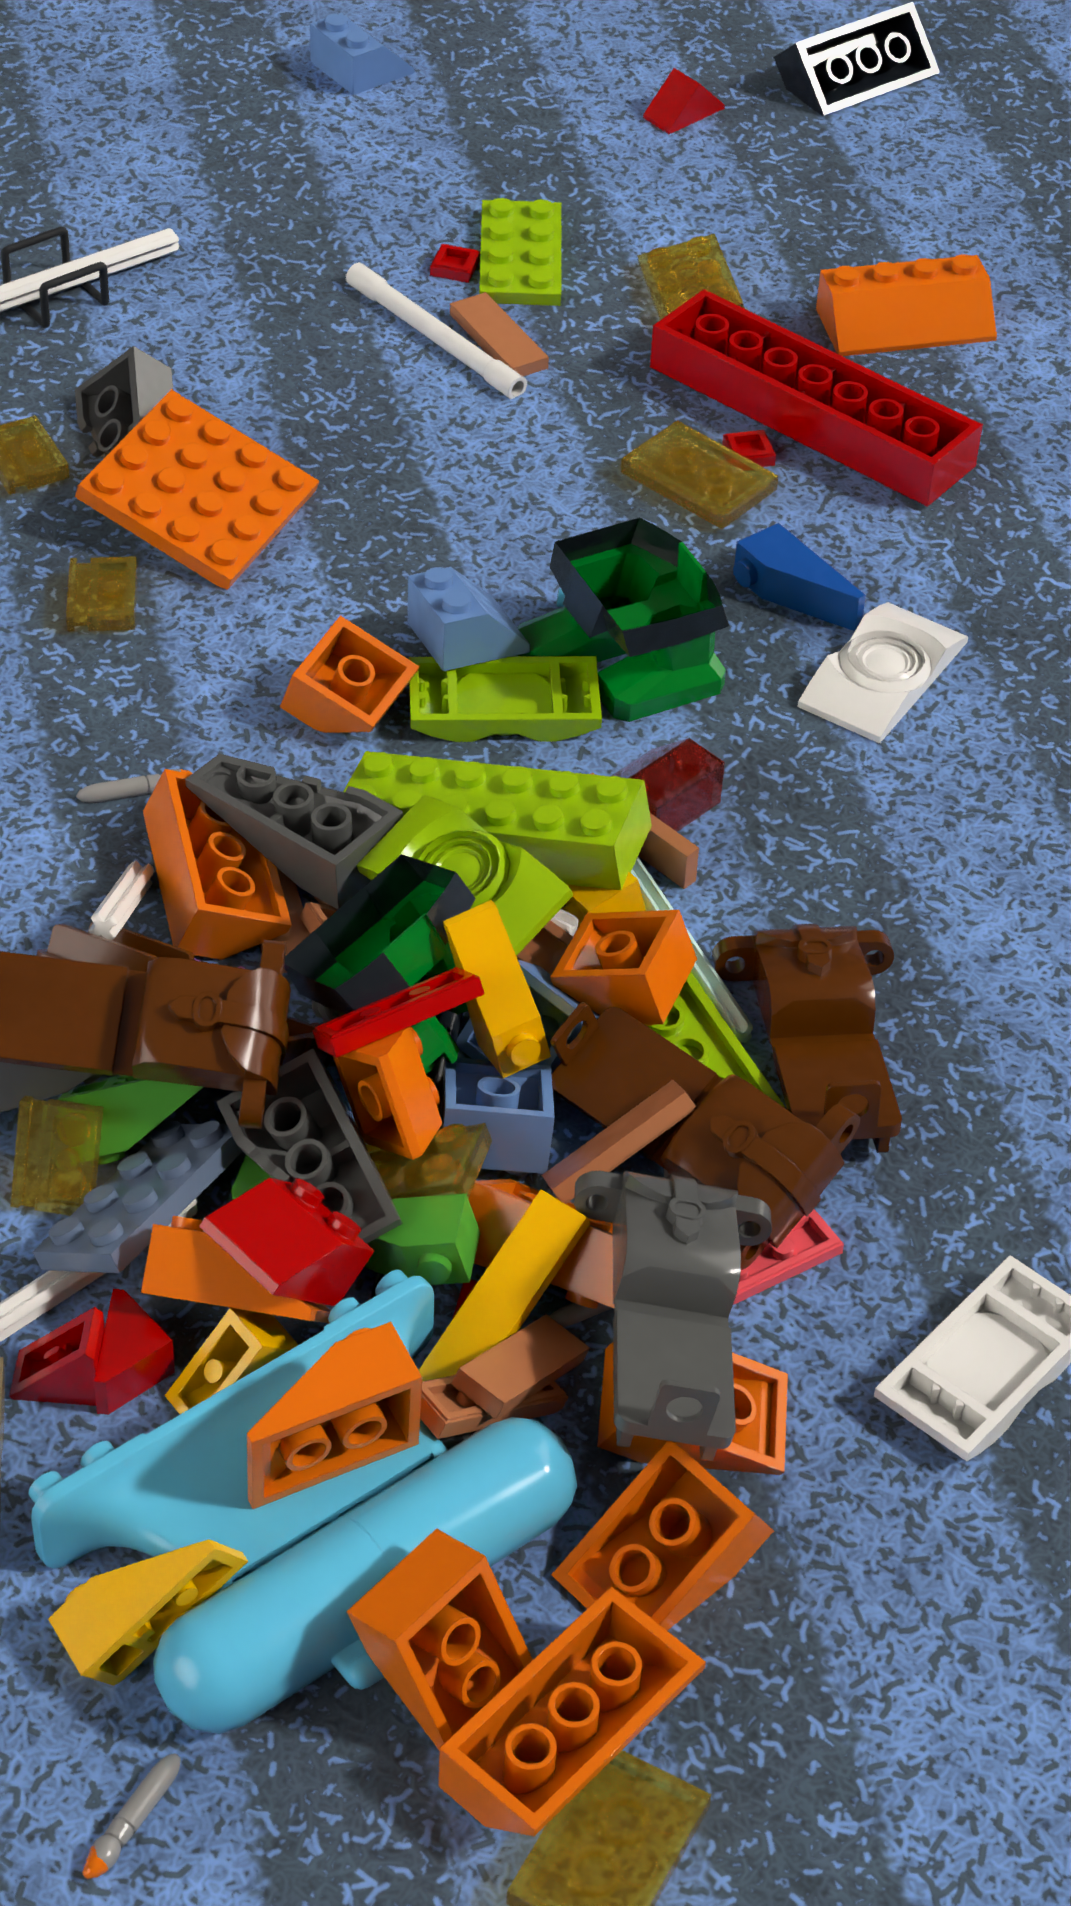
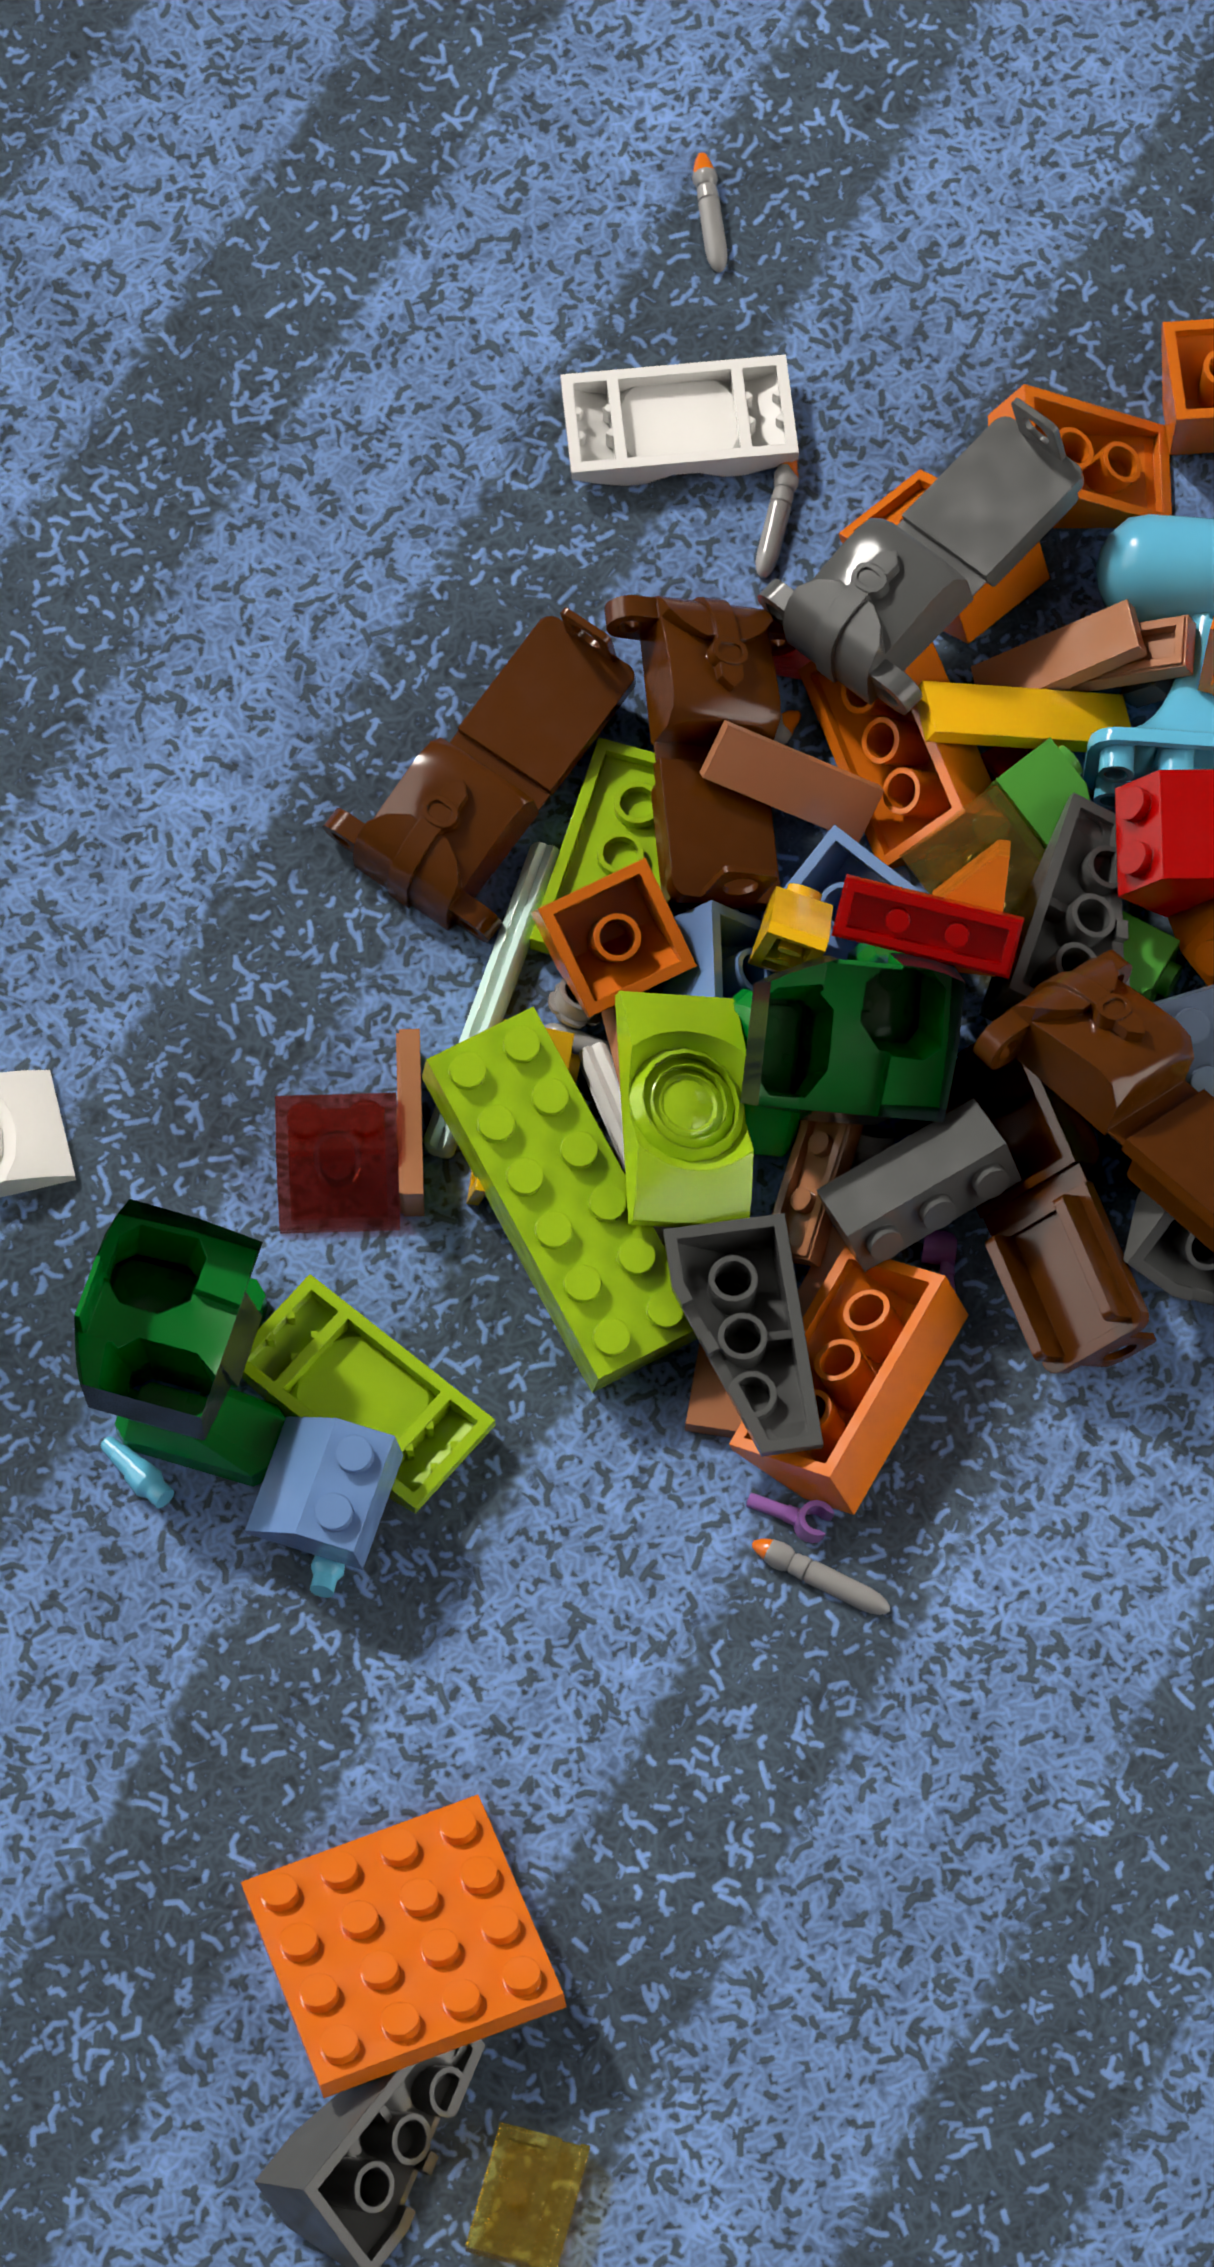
camera: 135 degrees left, 20 degrees up
clear yellow plate [66,556,138,632] -> none
white axle [88,860,155,940] -> none
orange slope [280,615,420,733] -> none
none -> light grey piece [755,460,799,578]
none -> dark grey brick [816,1098,1022,1272]

